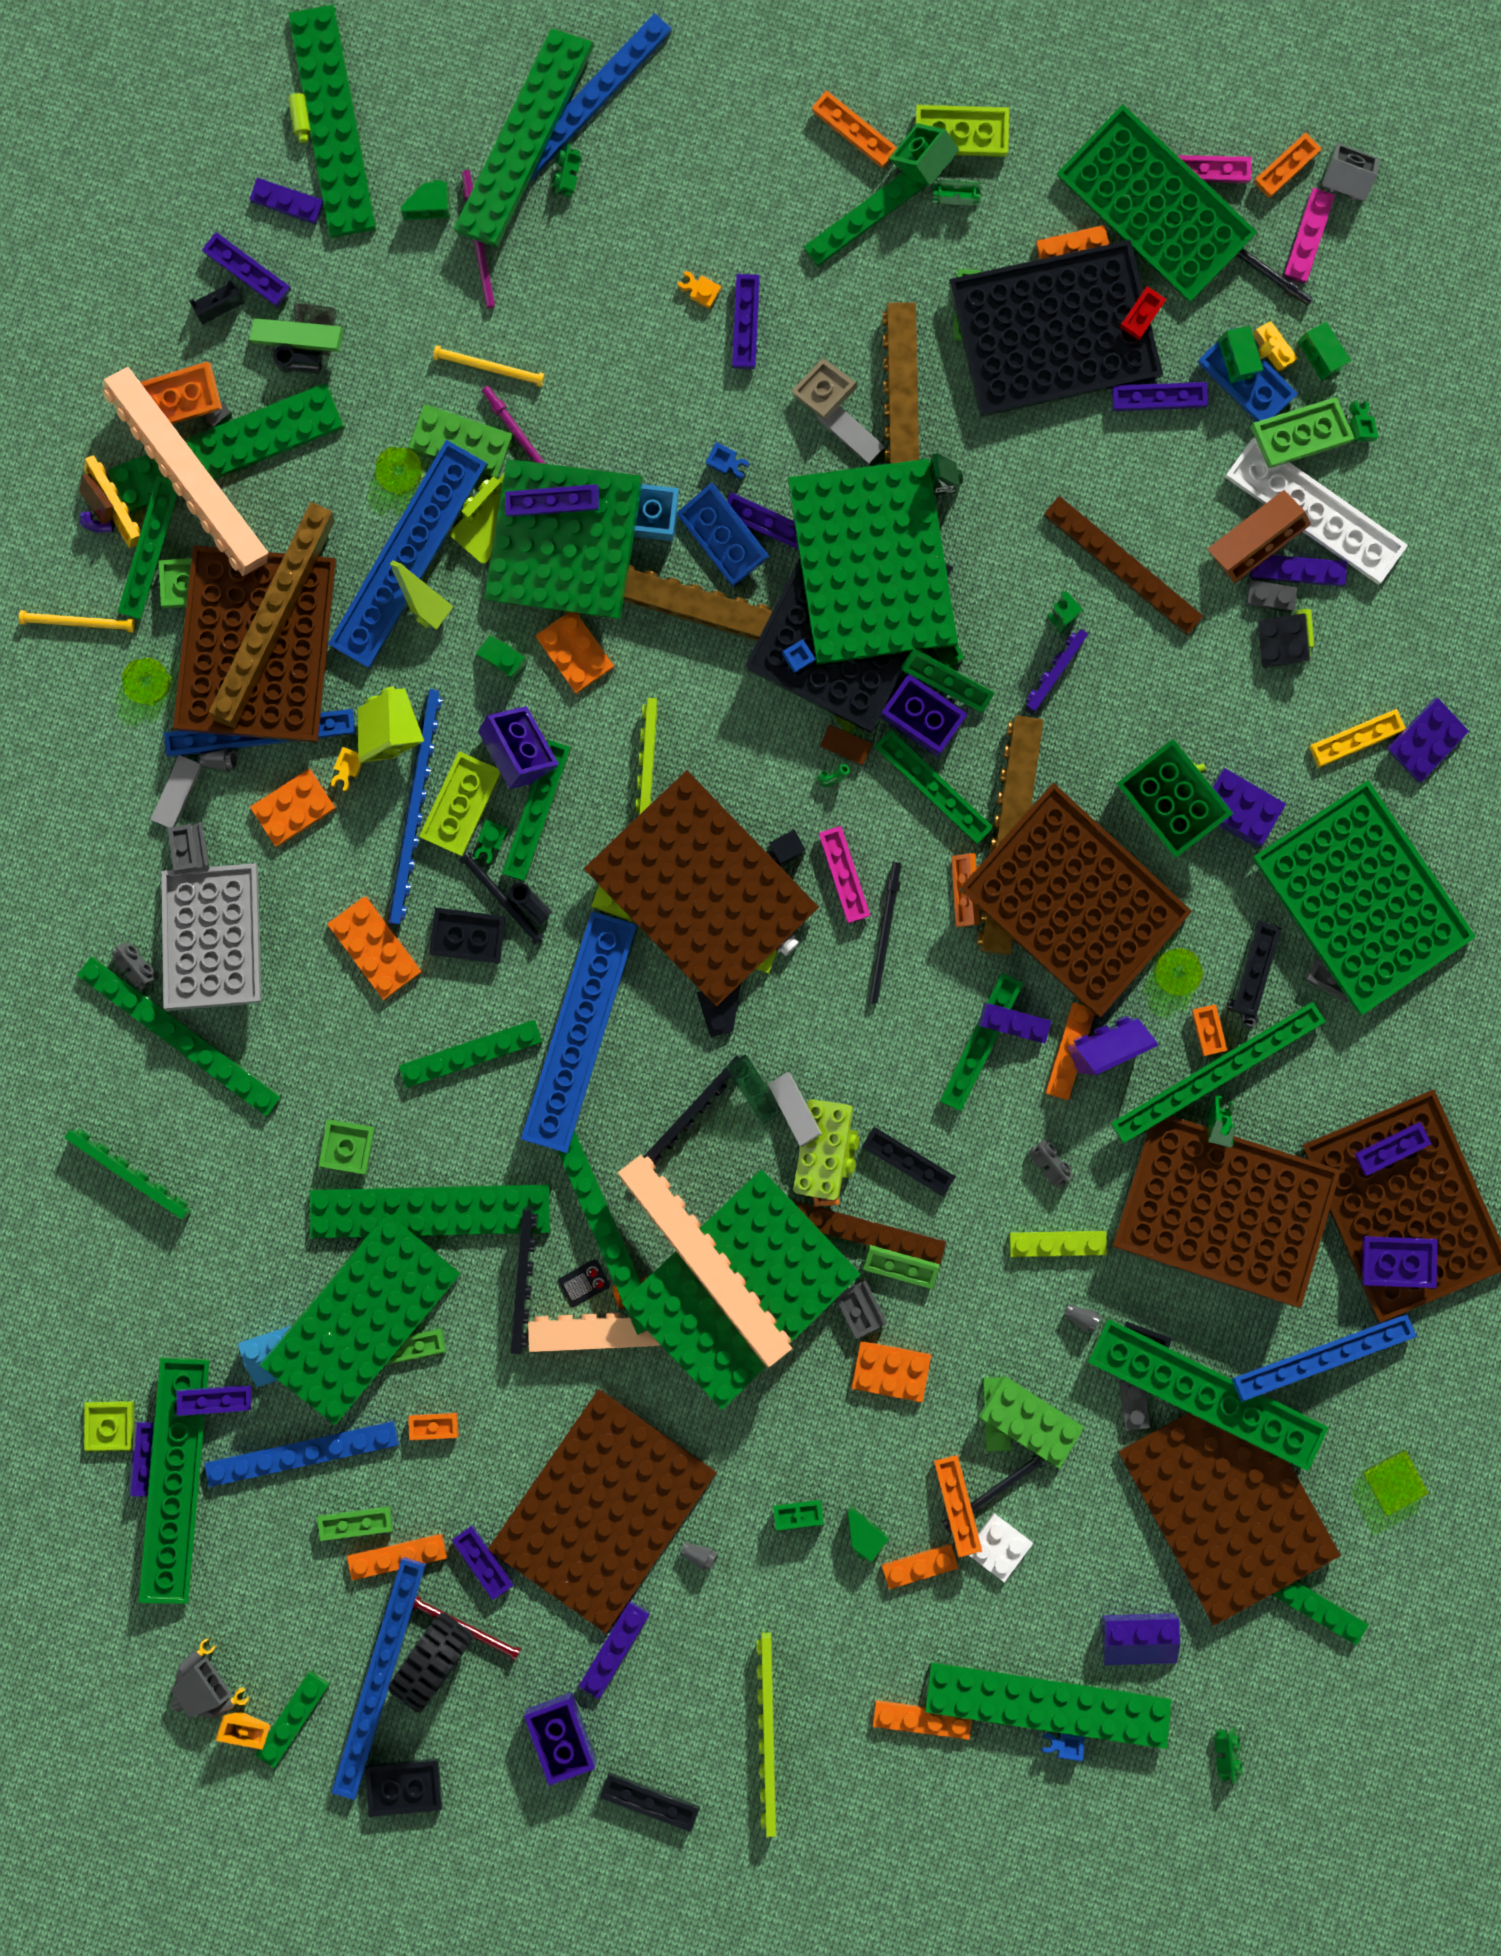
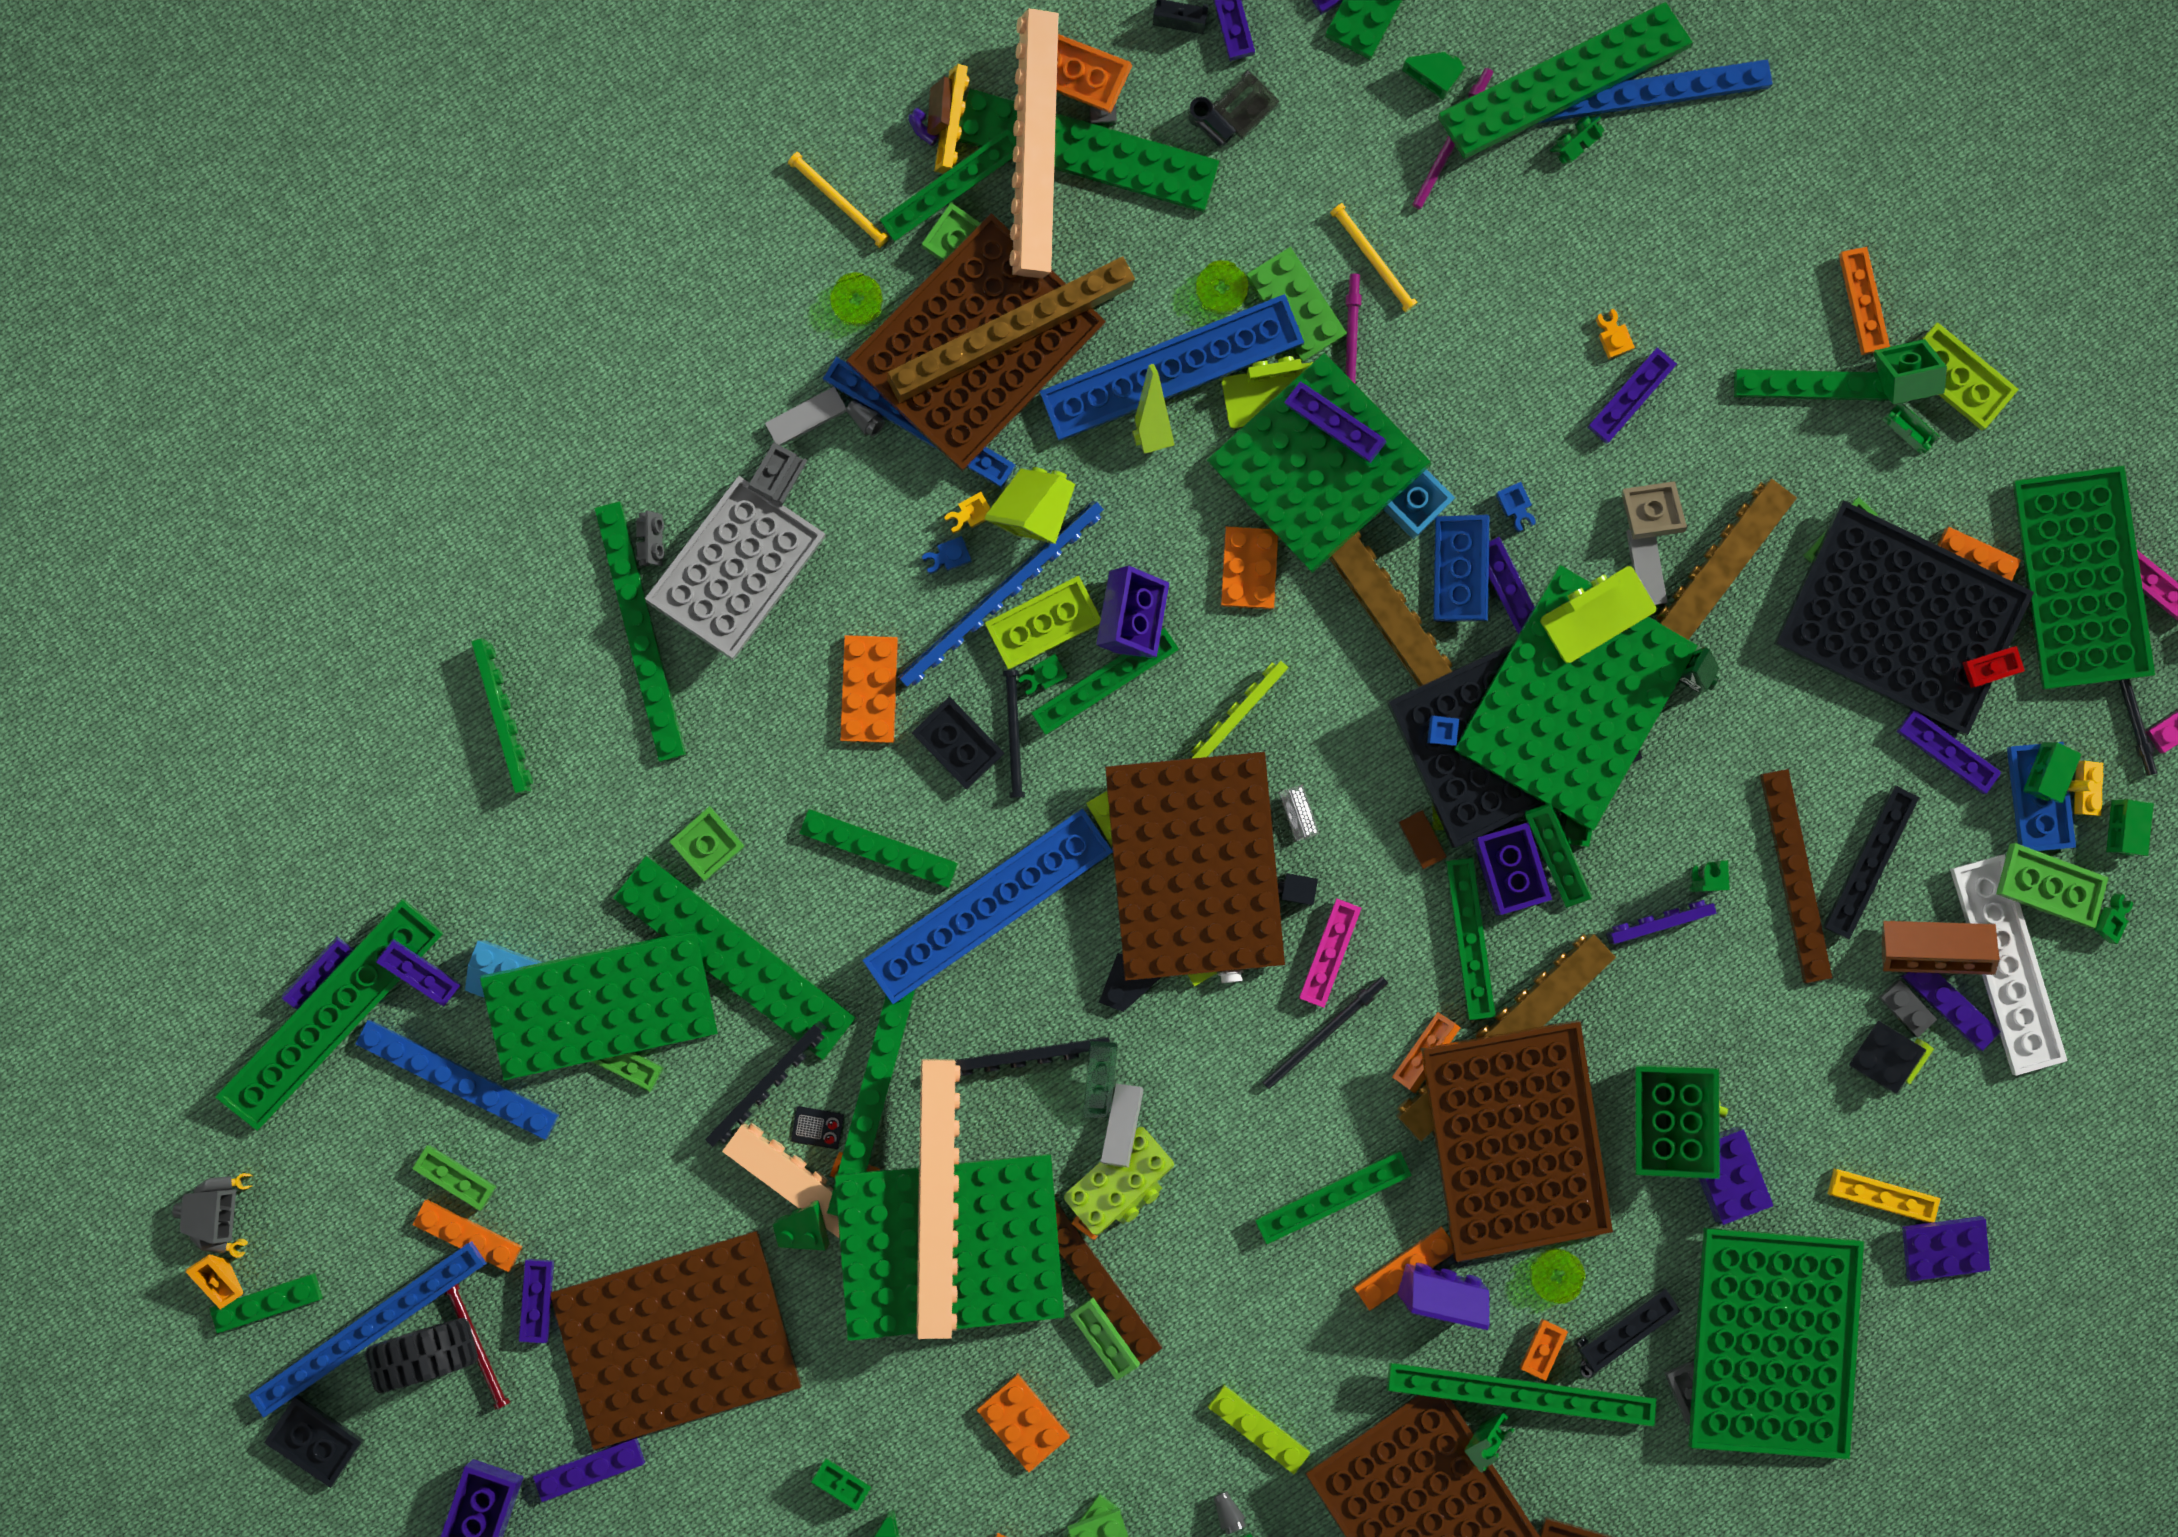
camera: 40 degrees right, 0 degrees up
lime tile [84,1401,134,1451] -> none
bright green tile [249,318,344,352] -> none
orange plate [250,768,336,847] -> none
orange plate [408,1413,459,1440] -> none
green slope [476,635,528,682] -> none
black piece [509,882,553,926] -> none
dark grey cone [680,1542,718,1571] -> none
green arm [816,764,850,787] -> none
dark grey plate [836,1280,887,1339] -> none
black plate [861,1126,956,1197] -> none
dark purple plate [978,1002,1052,1044] -> none
dark grey hinge [1028,1139,1074,1188] -> none
none -> green wing [773,1200,830,1251]
none -> blue plate [922,536,972,574]
none -> slope [1278,784,1320,843]
none -> lime bracket [1540,566,1656,663]
none -> black plate [1822,785,1920,940]

